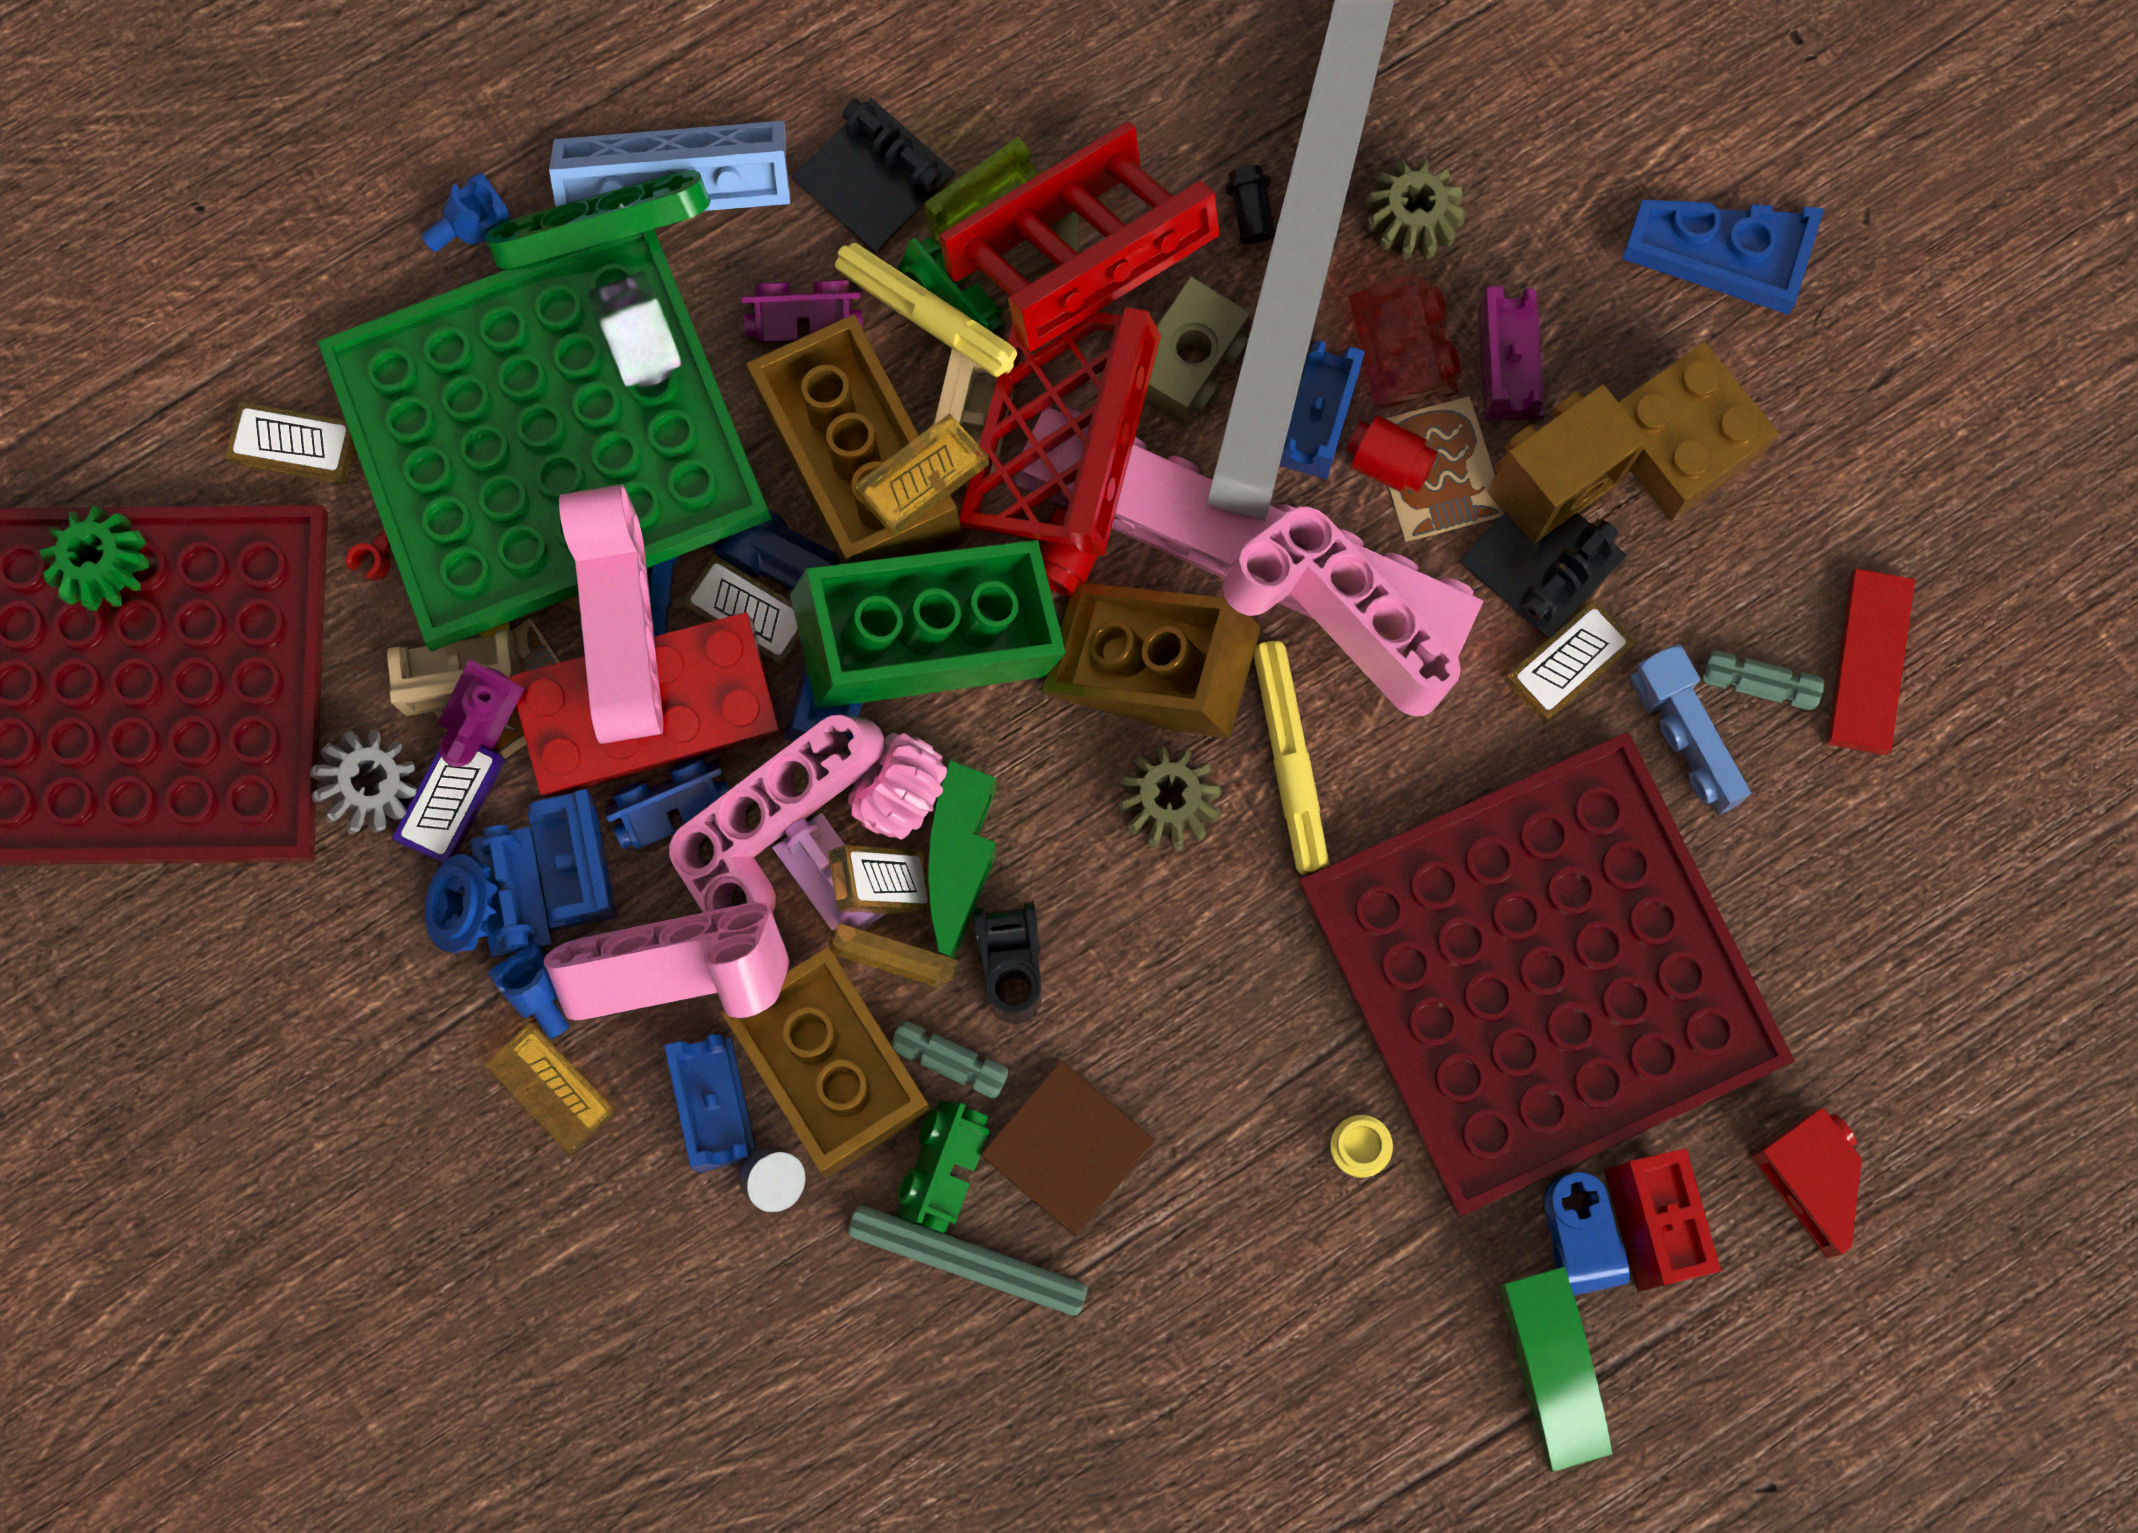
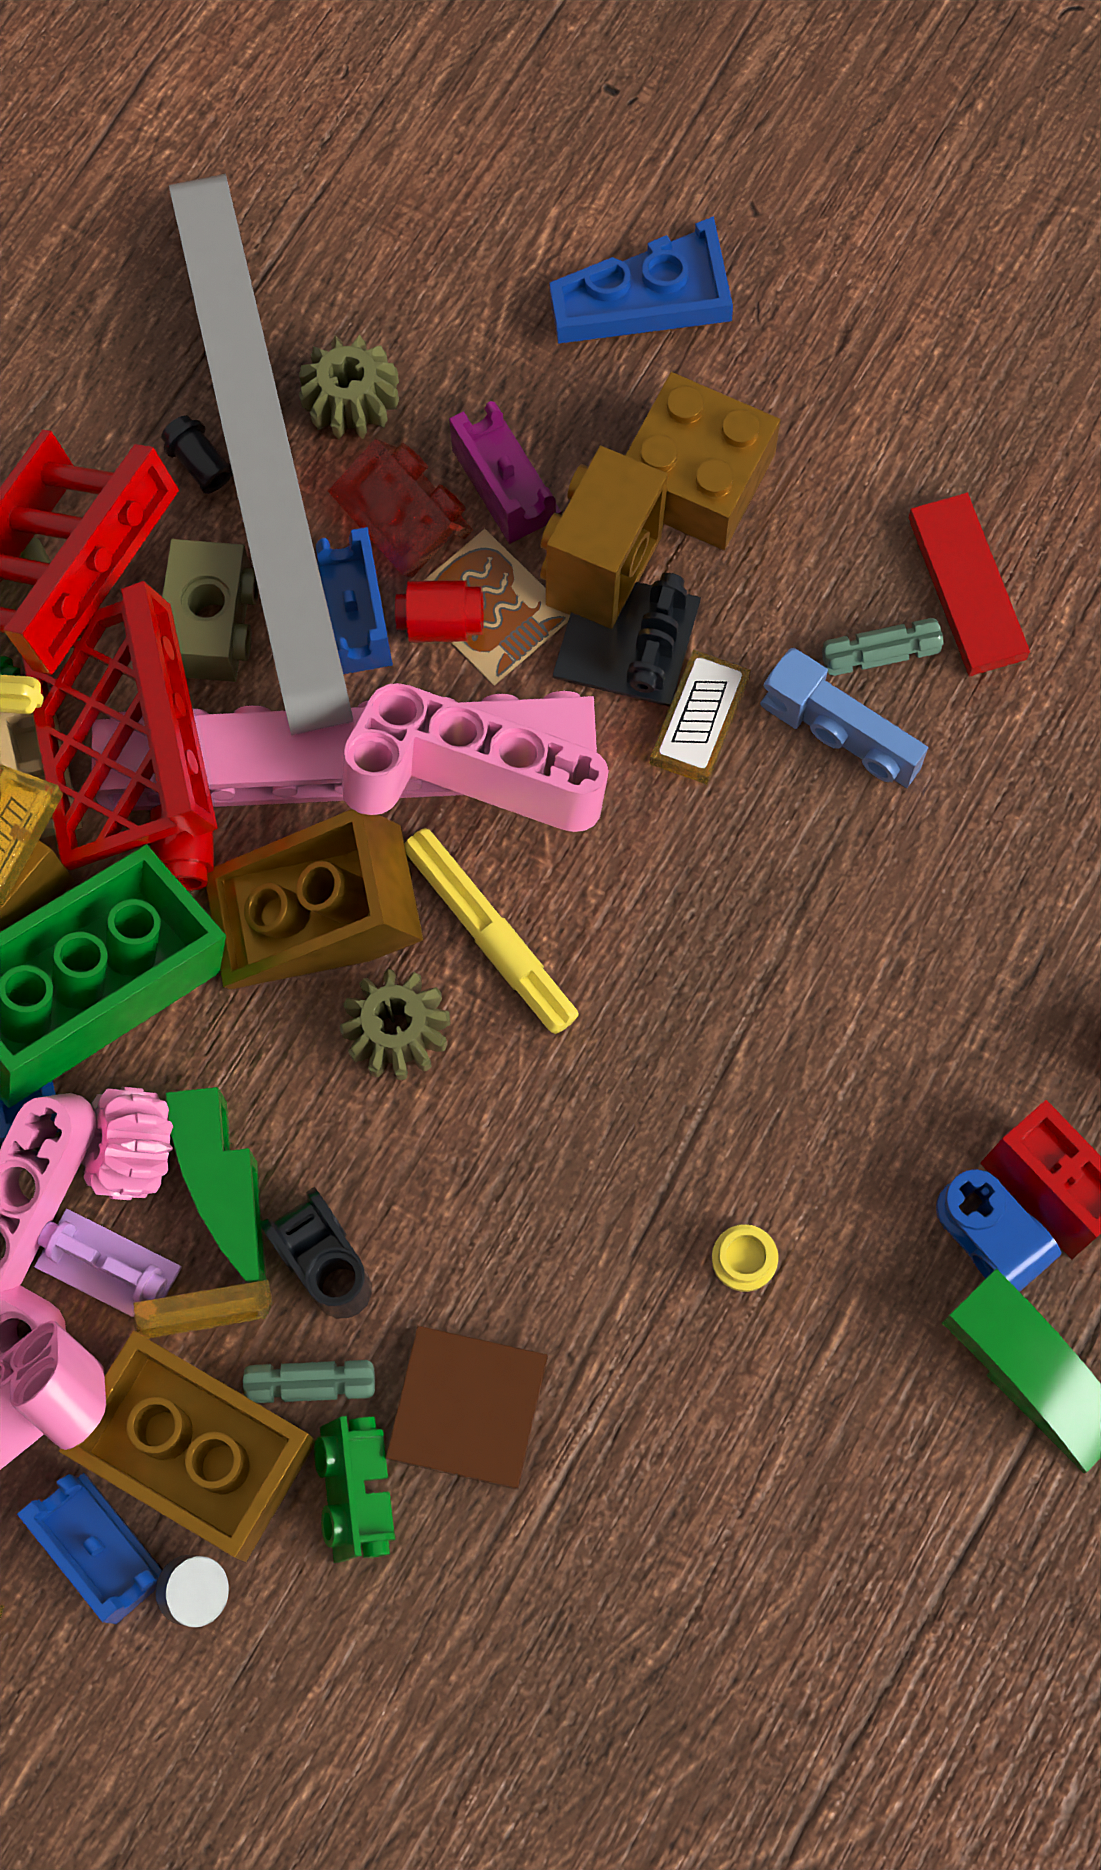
camera: 25 degrees left, 5 degrees down
tile [828,845,931,915] -> none
sand green axle [848,1205,1087,1316] -> none
dark red plate [1298,732,1795,1218] -> none

